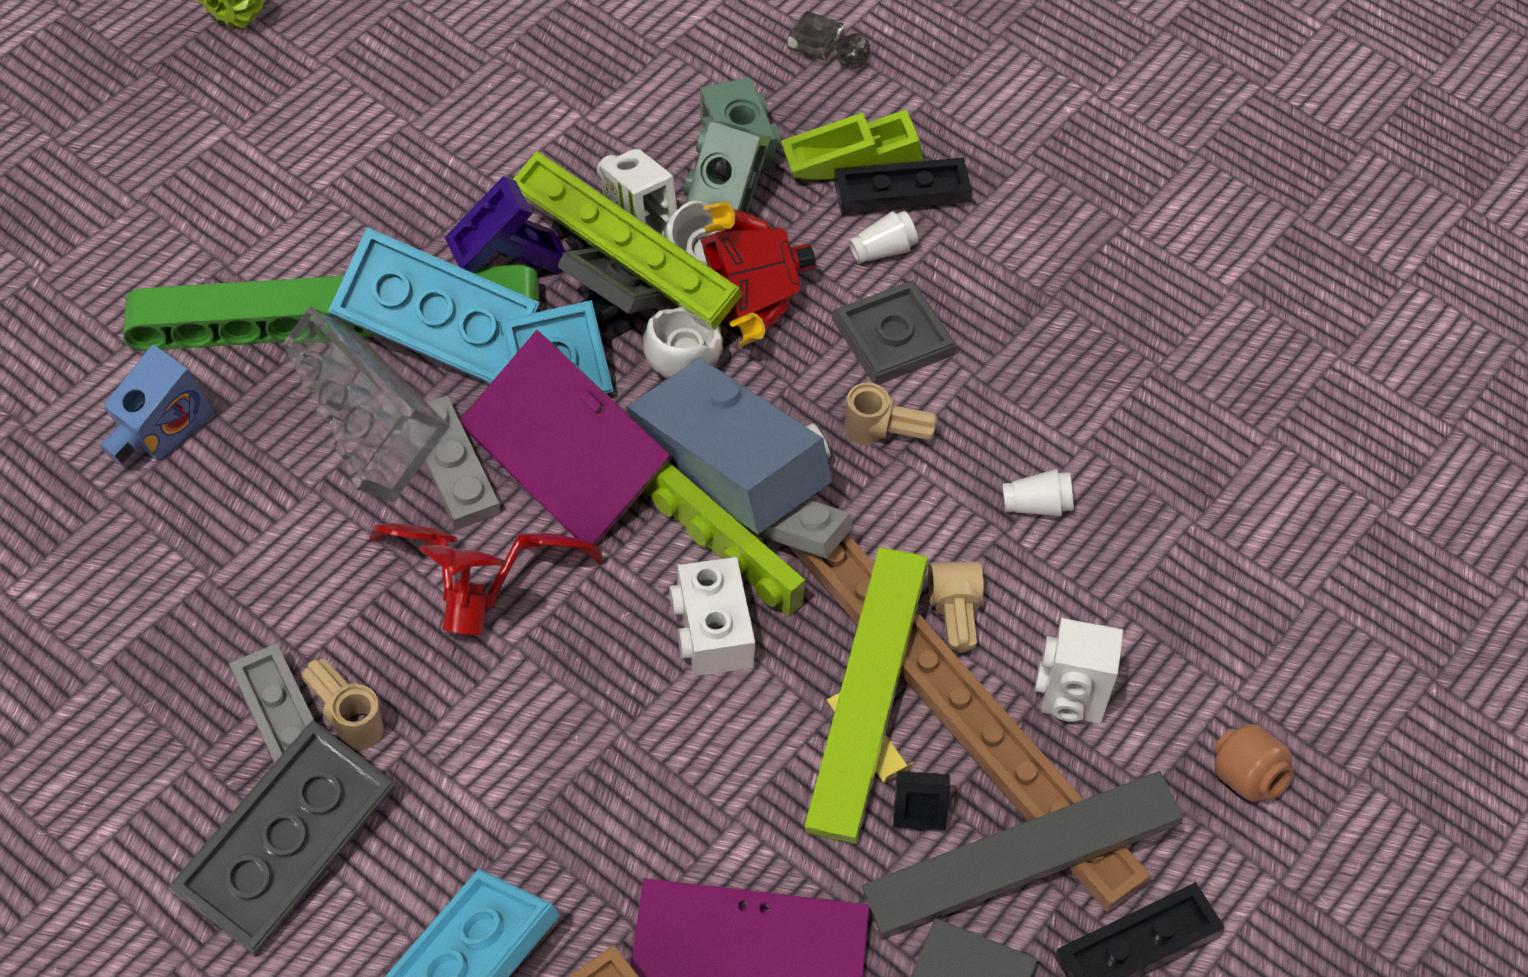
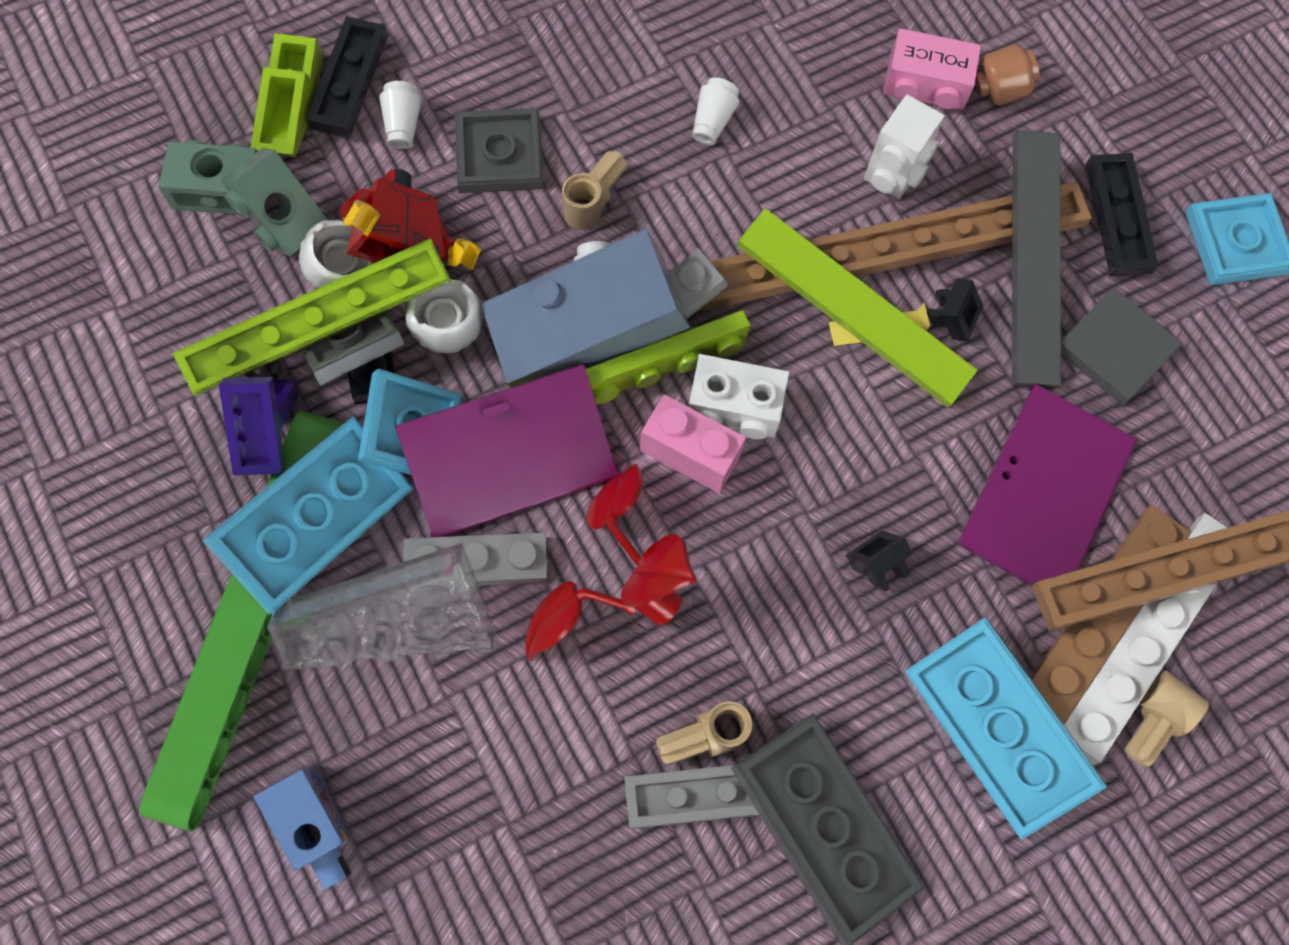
camera: 70 degrees left, 15 degrees up
white torso [597,149,677,236] -> none
clear smoke plate [788,11,870,69] -> none
tan axle [928,561,984,653] -> none
none -> bright pink brick [640,394,746,493]
none -> black tile [845,530,913,592]
none -> bright pink brick [883,28,981,111]

